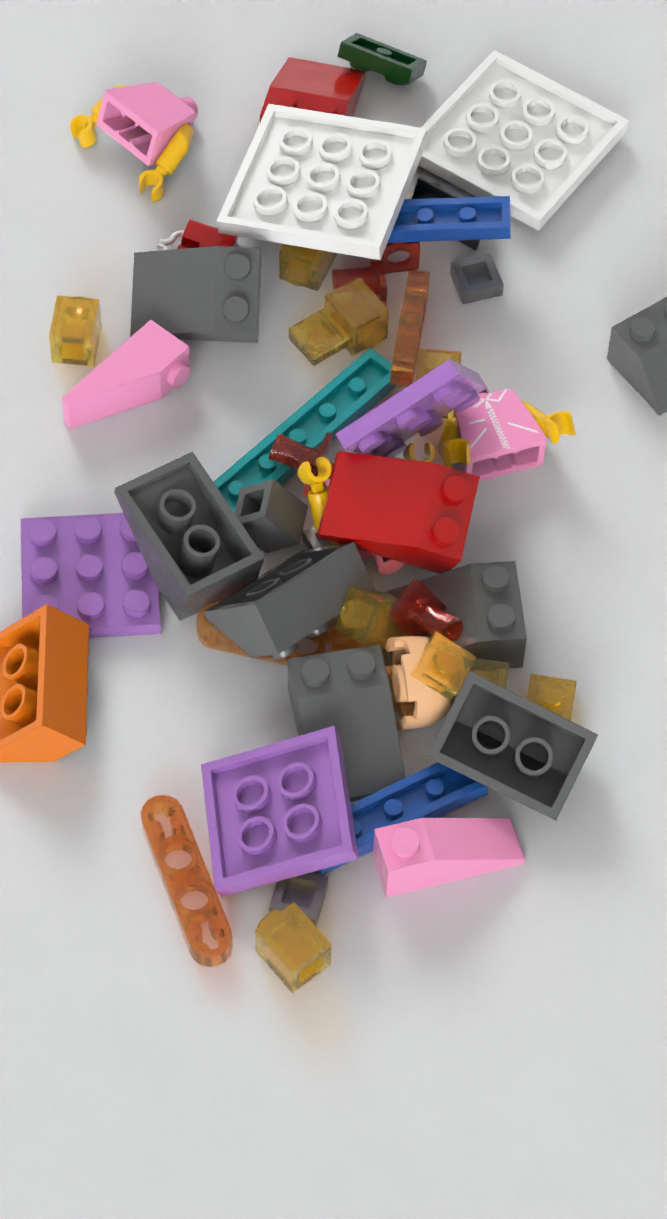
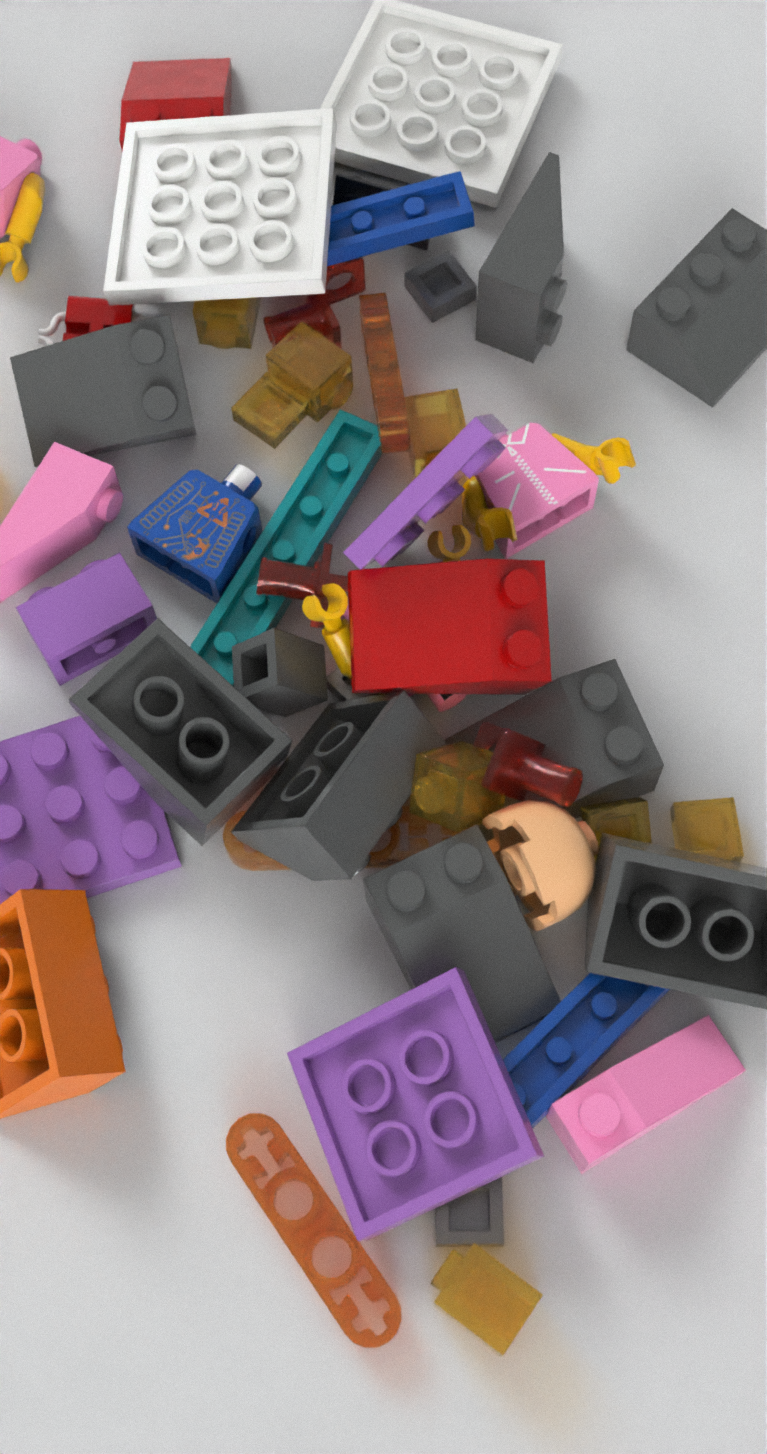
camera: 10 degrees left, 10 degrees up
dark green plate [337,33,427,86] -> none
clear yellow plate [410,632,476,700] -> none
none -> medium lavender brick [16,552,157,686]
none -> blue torso [127,464,263,603]
none -> dark grey slope [475,152,567,363]

